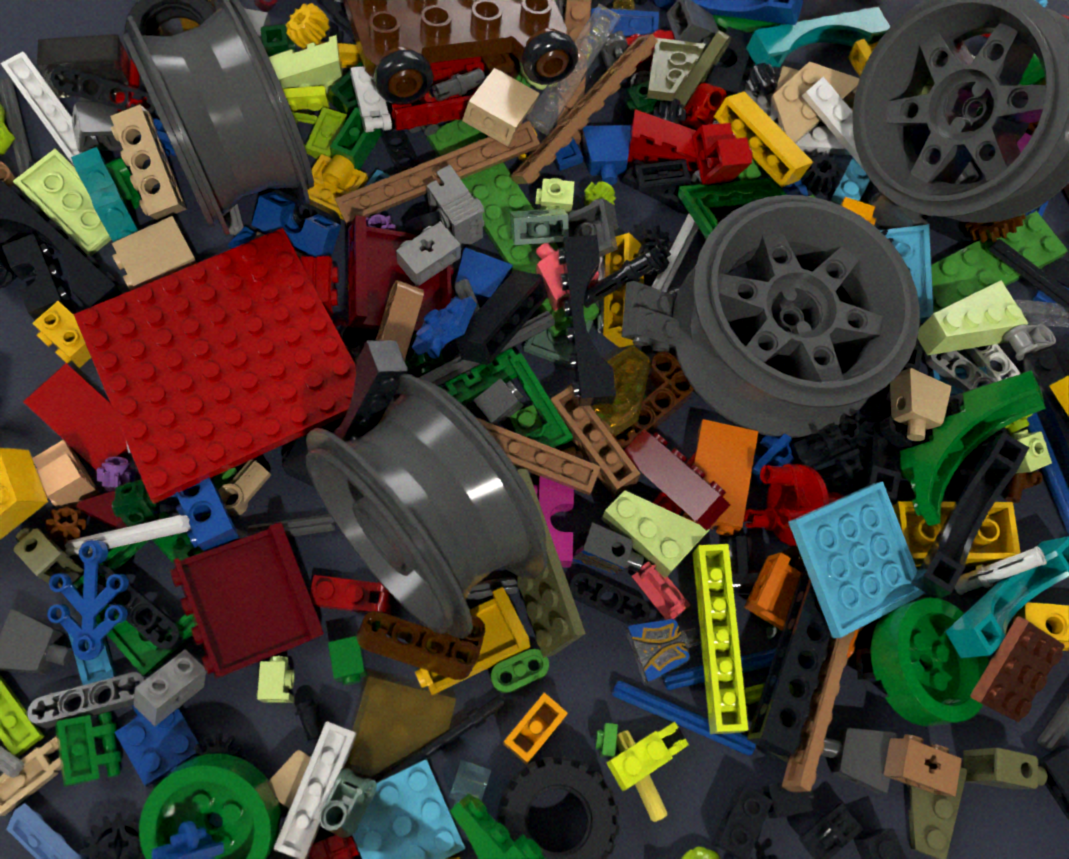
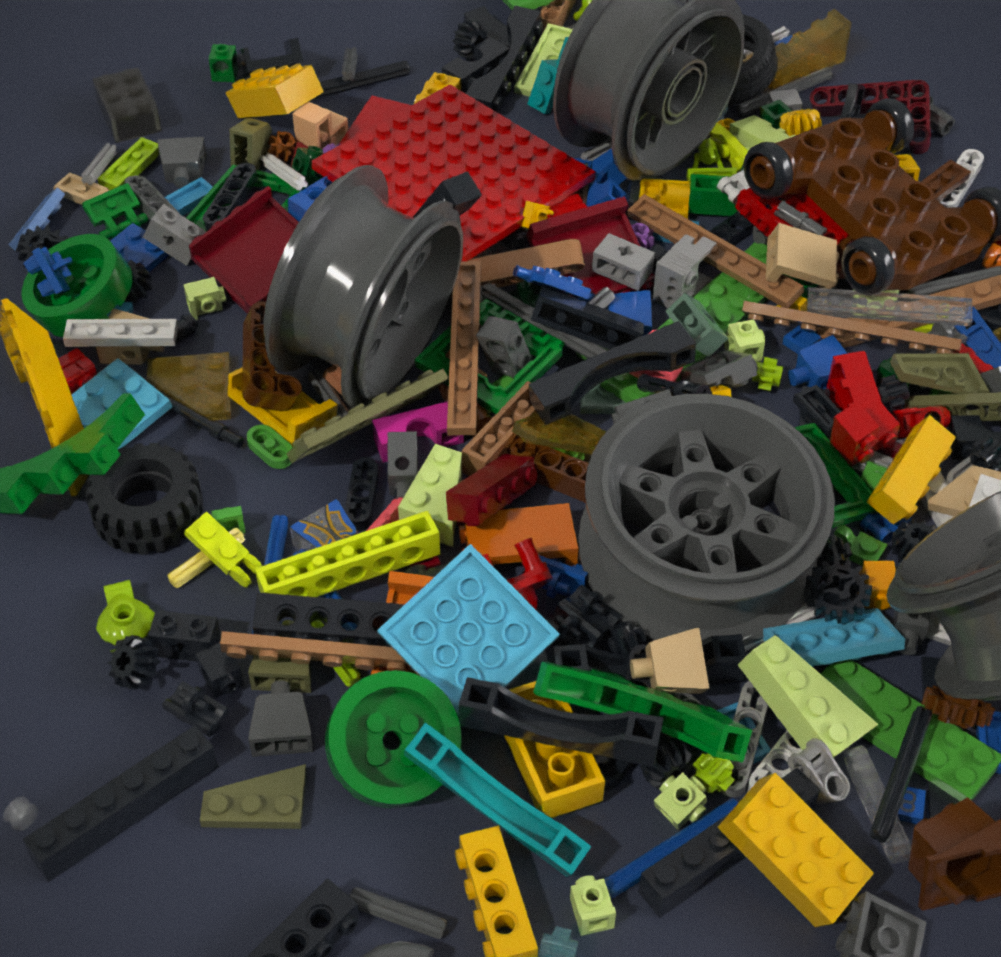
camera: 75 degrees right, 20 degrees down
blue plant [47,540,129,661] -> none
tan panel [112,216,197,291] -> none
sand green piece [319,768,377,838] -> none
green brick [328,636,368,686] -> none
clear light blue brick [449,760,491,807] -> none
light orange brick [503,693,568,765] -> none
medium nougat brick [883,734,962,796] -> none
white pin [955,546,1046,595] -> none
olive torso [963,748,1047,789] -> none
copper plate [970,616,1065,723] -> none
reddish brown arm [1005,470,1042,503] -> none
none -> yellow tile [521,201,554,228]

